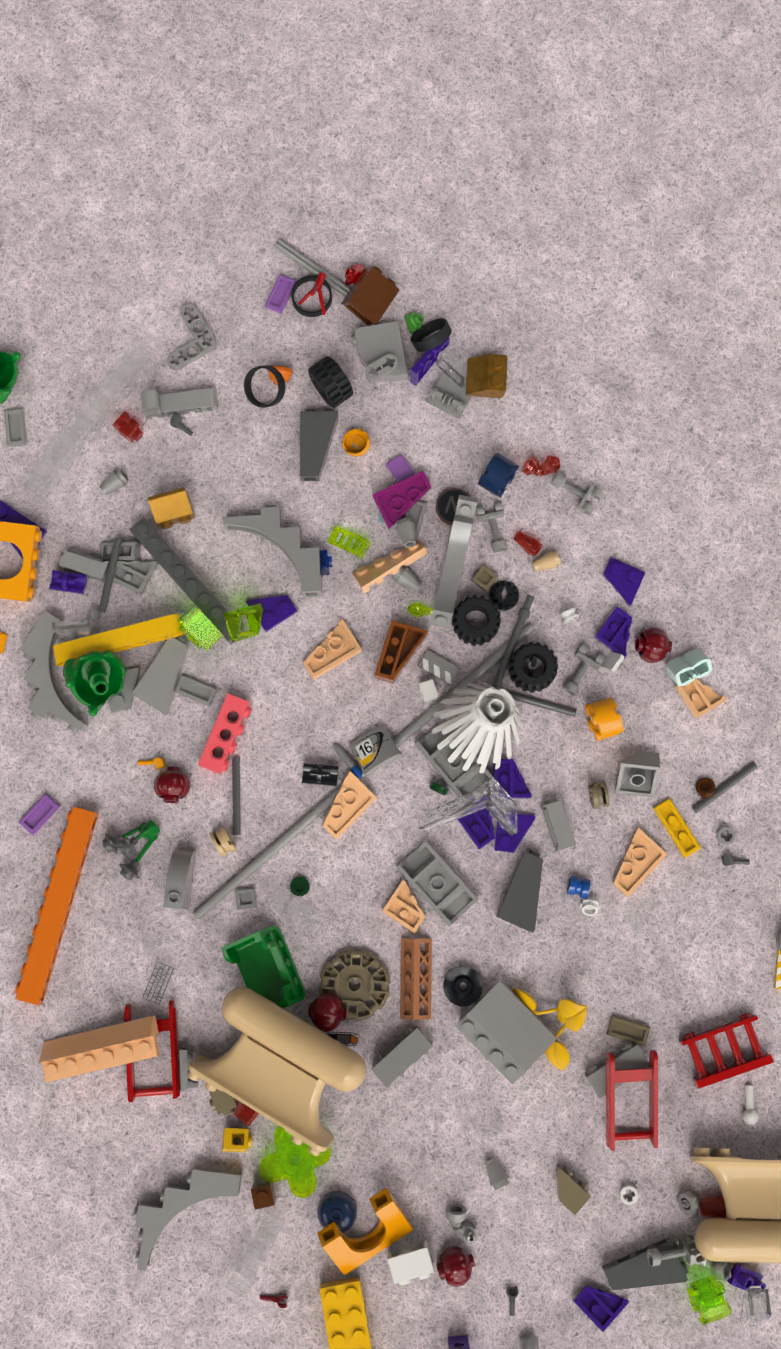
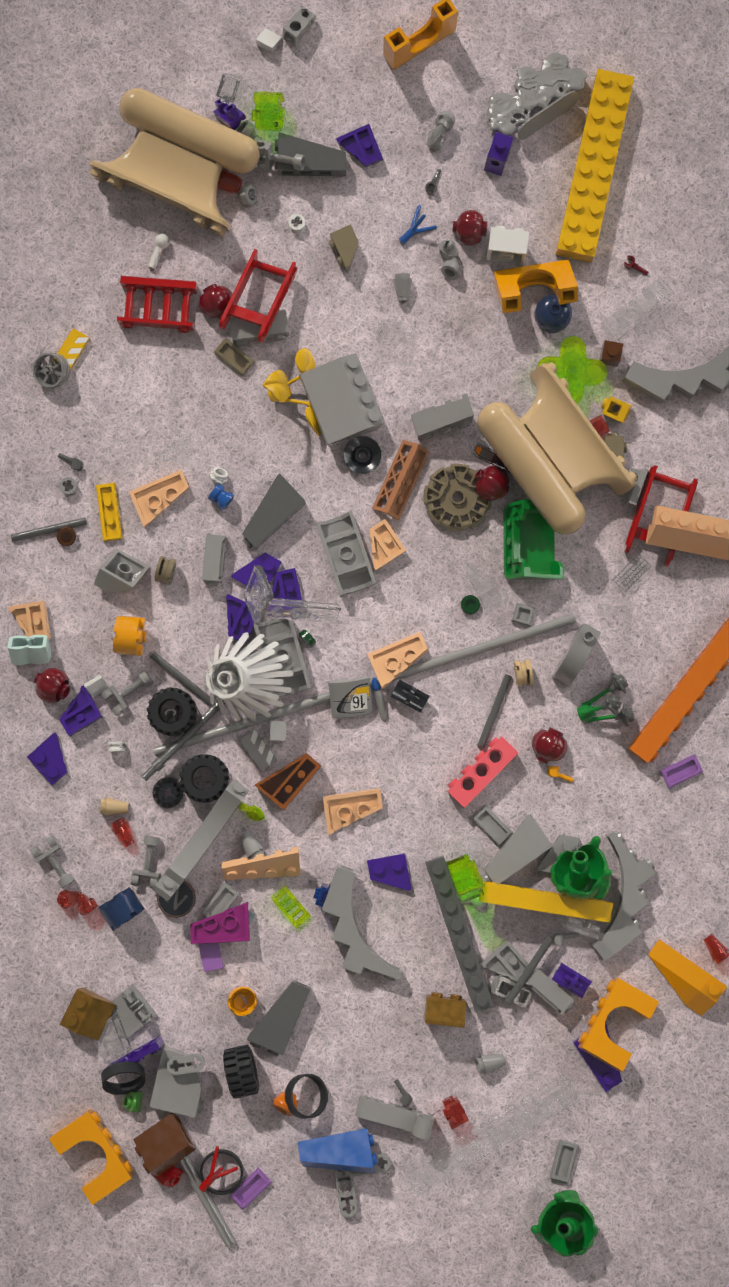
camera: 160 degrees left, 5 degrees up
clear neon green tile [224,603,263,642] -> none
light grey cone [396,518,416,548] -> none
dark tan plate [472,565,498,592] -> none
none -> light orange arch [49,1109,134,1205]
none -> dark red plant [199,284,233,321]
none -> blue slope [298,1128,378,1173]
none -> blue plant [399,205,437,244]

